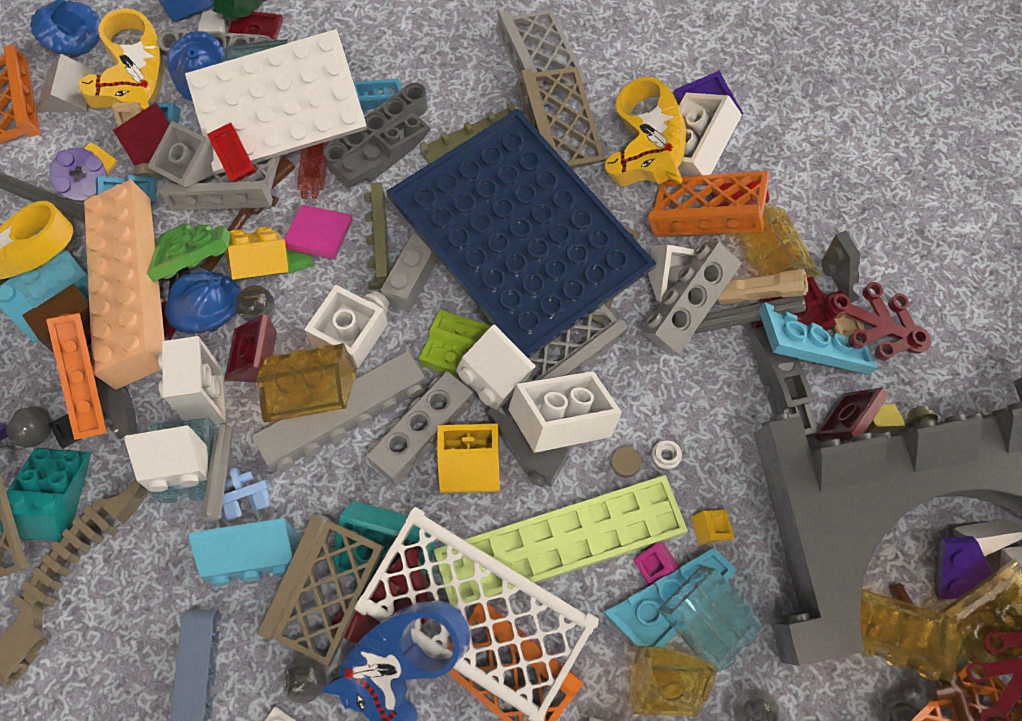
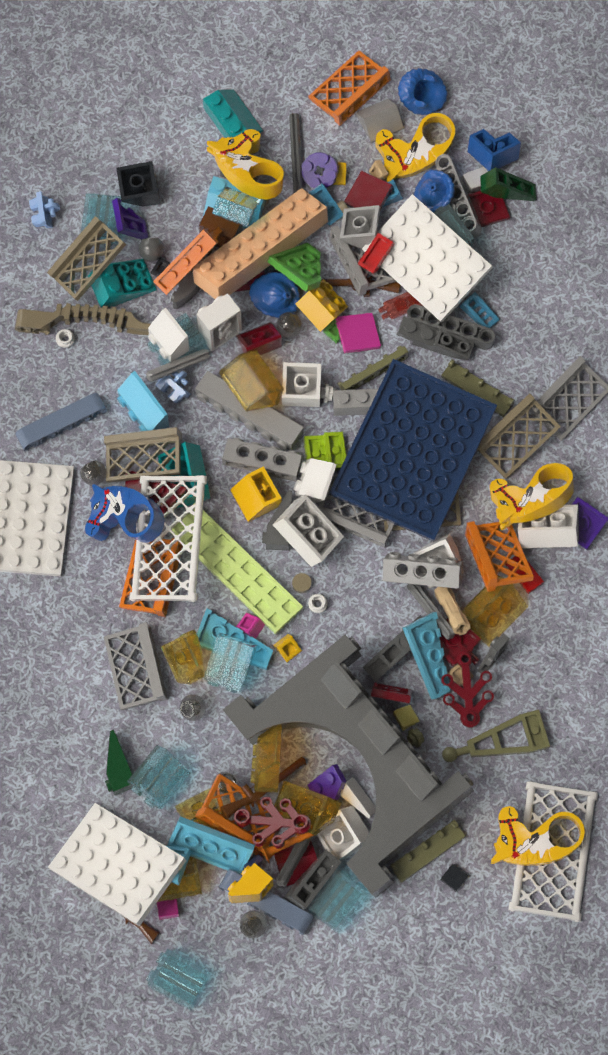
camera: 60 degrees right, 5 degrees up
none -> white plate [56,329,75,348]
none -> olive plate [442,709,550,762]

